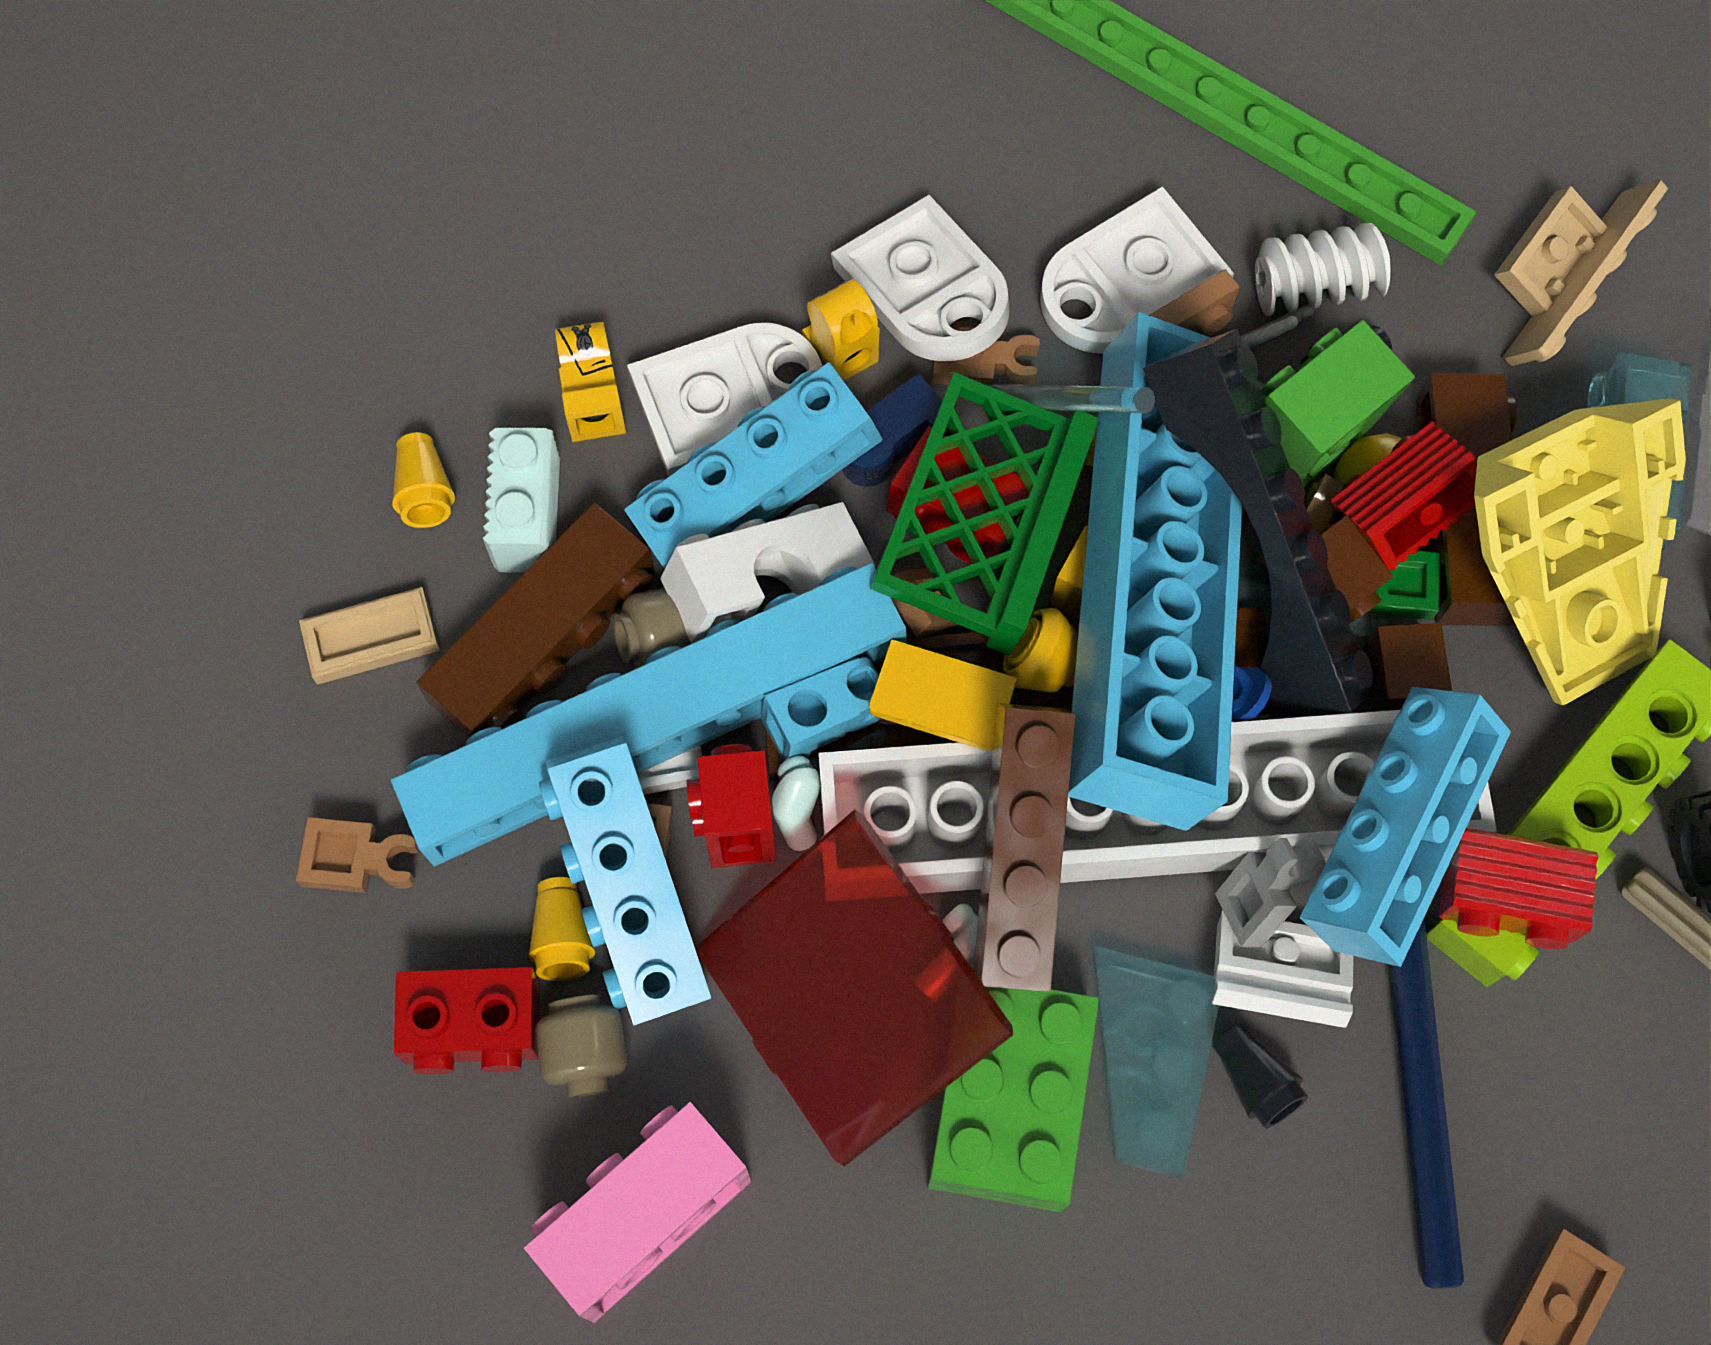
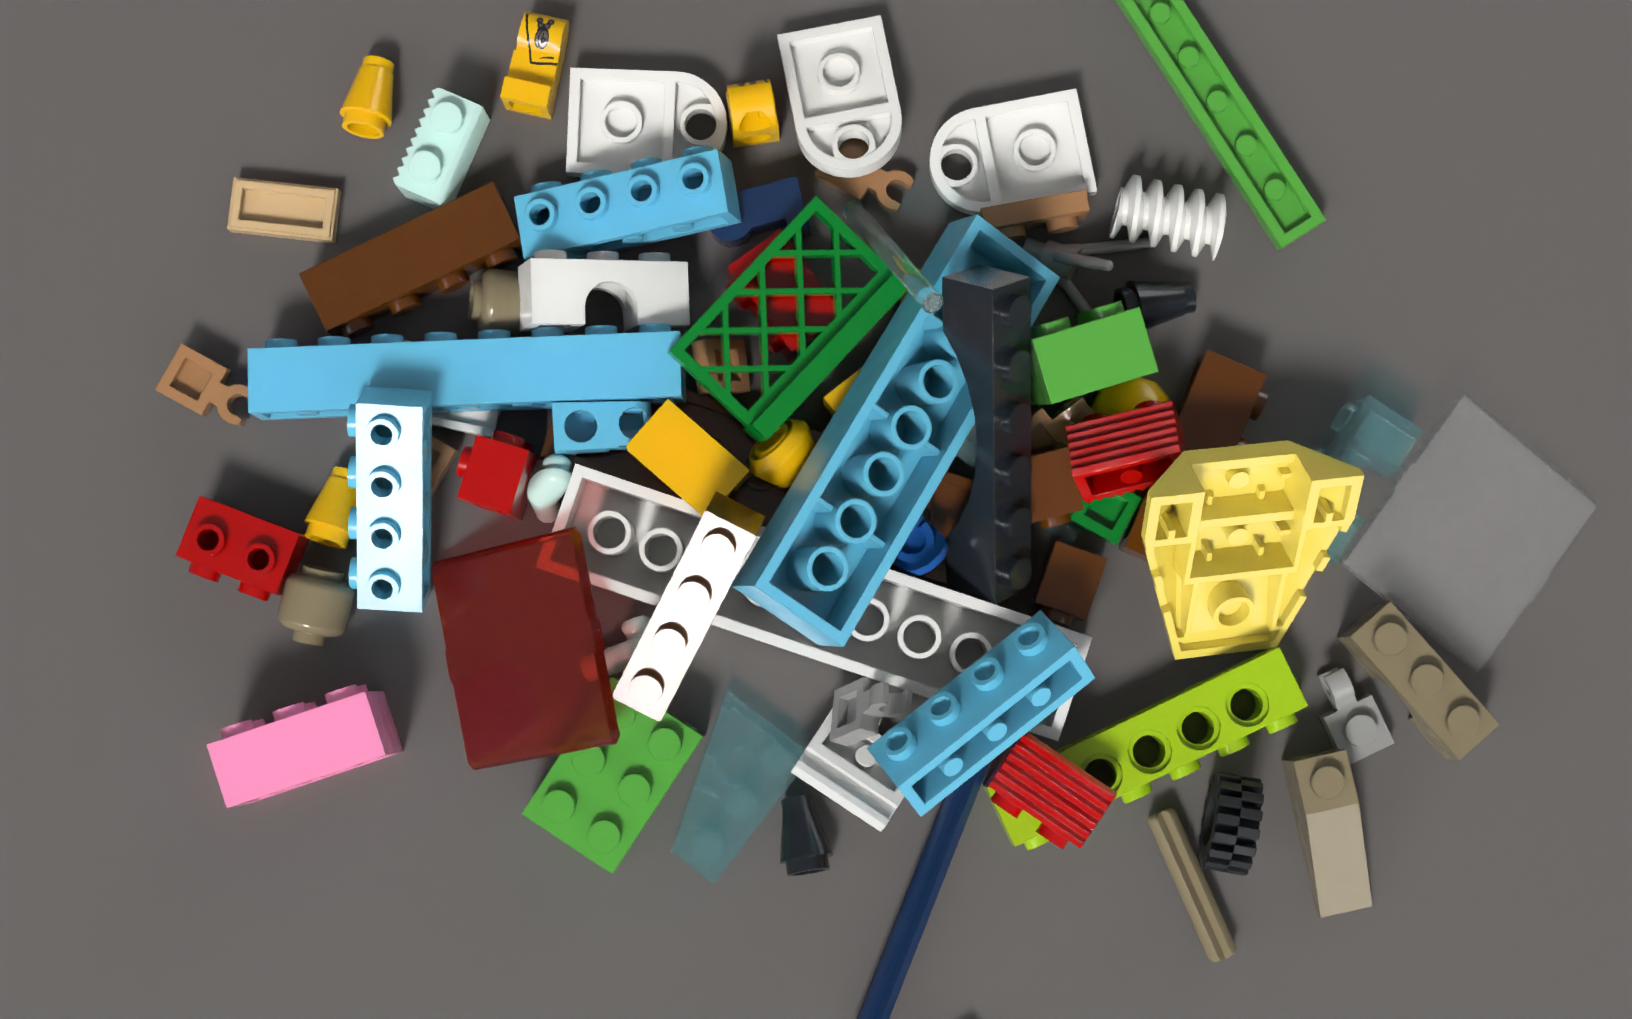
camera: 25 degrees right, 15 degrees up
tan bracket [1494,179,1668,366] -> none

